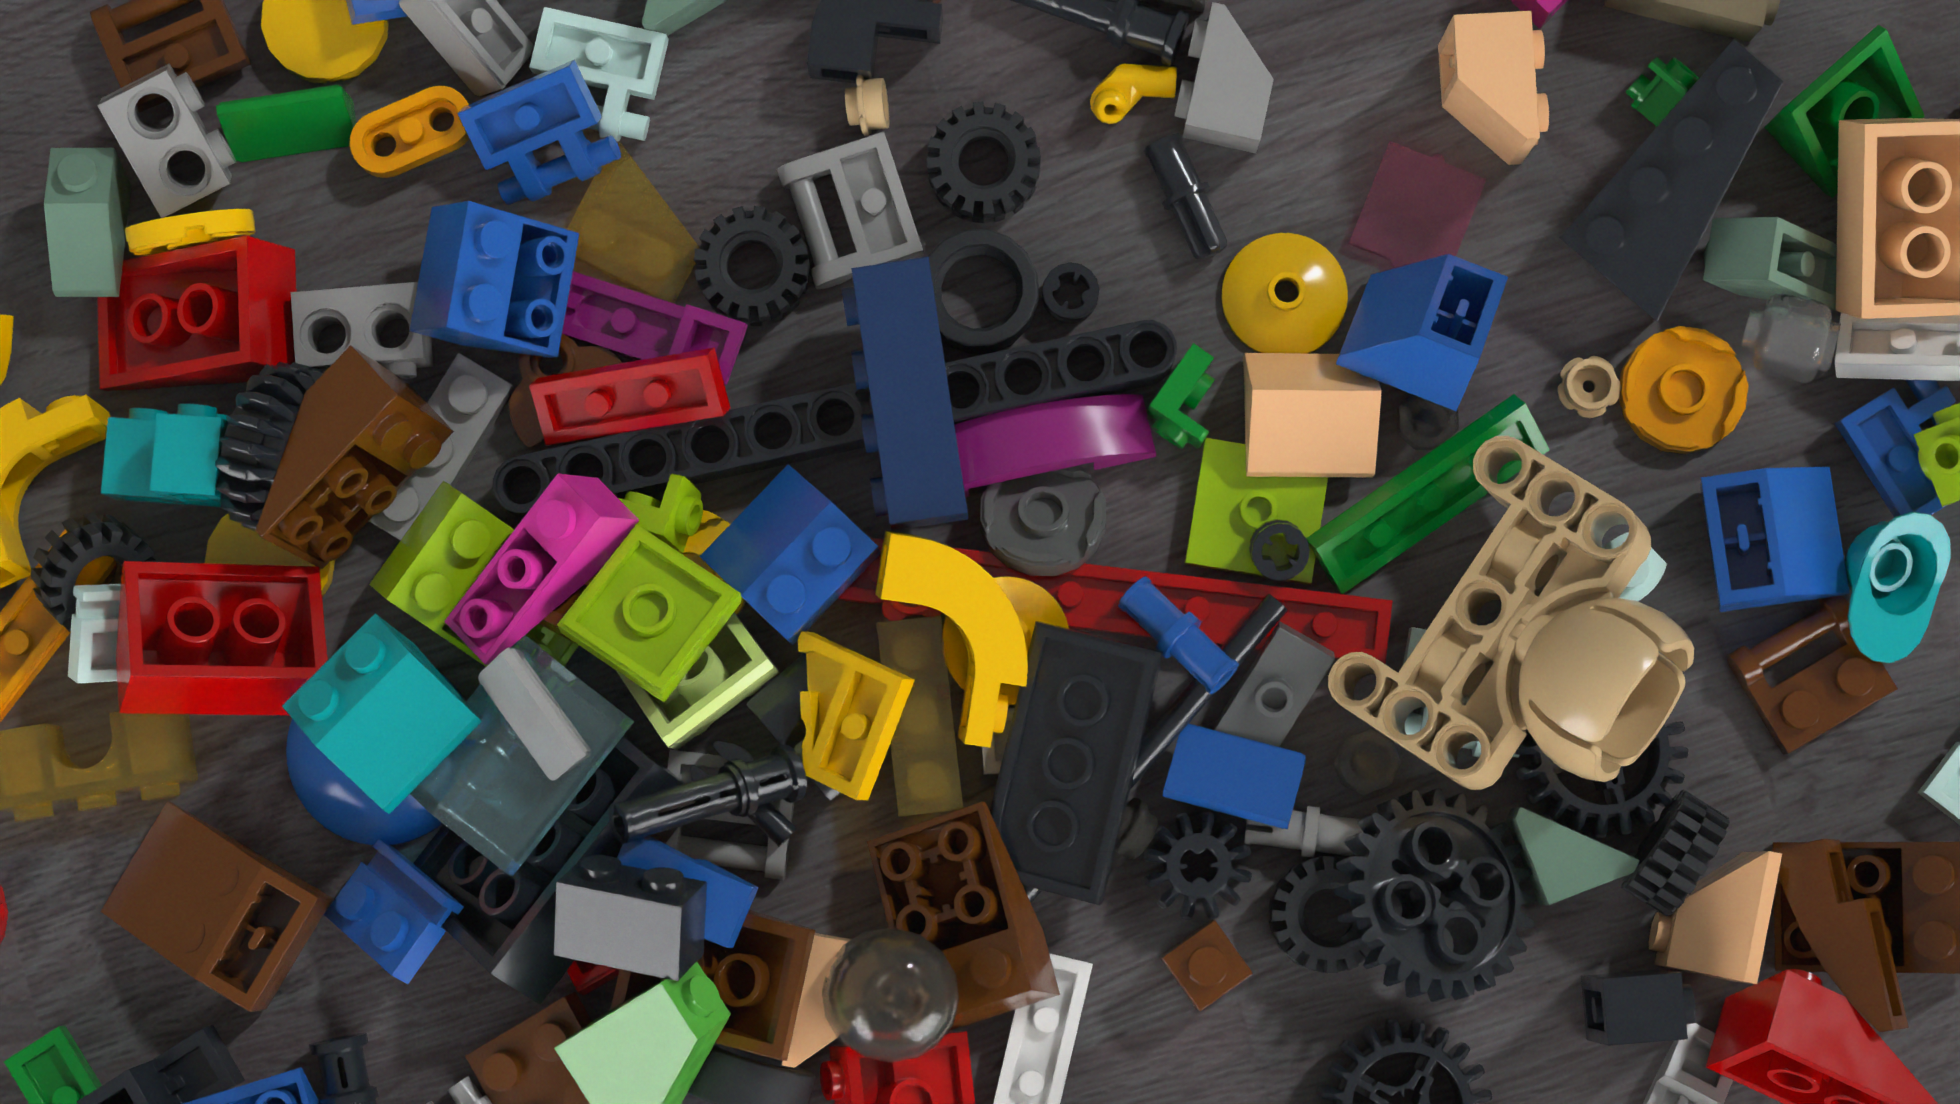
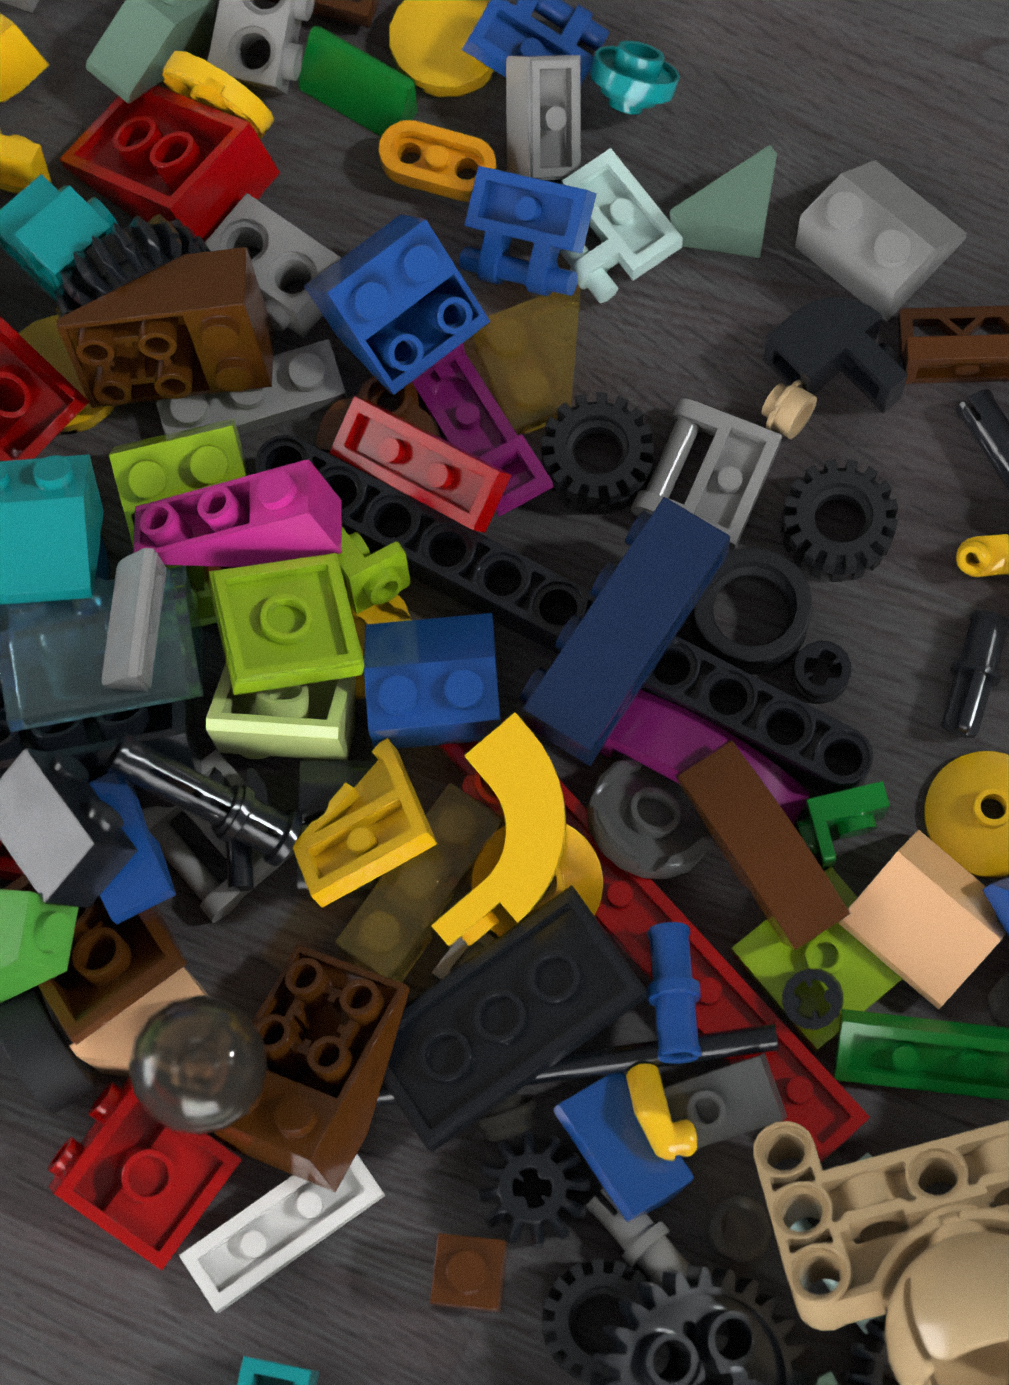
camera: 45 degrees right, 10 degrees down
none -> yellow arm [626,1063,697,1161]
none -> reddish brown slope [675,740,850,950]

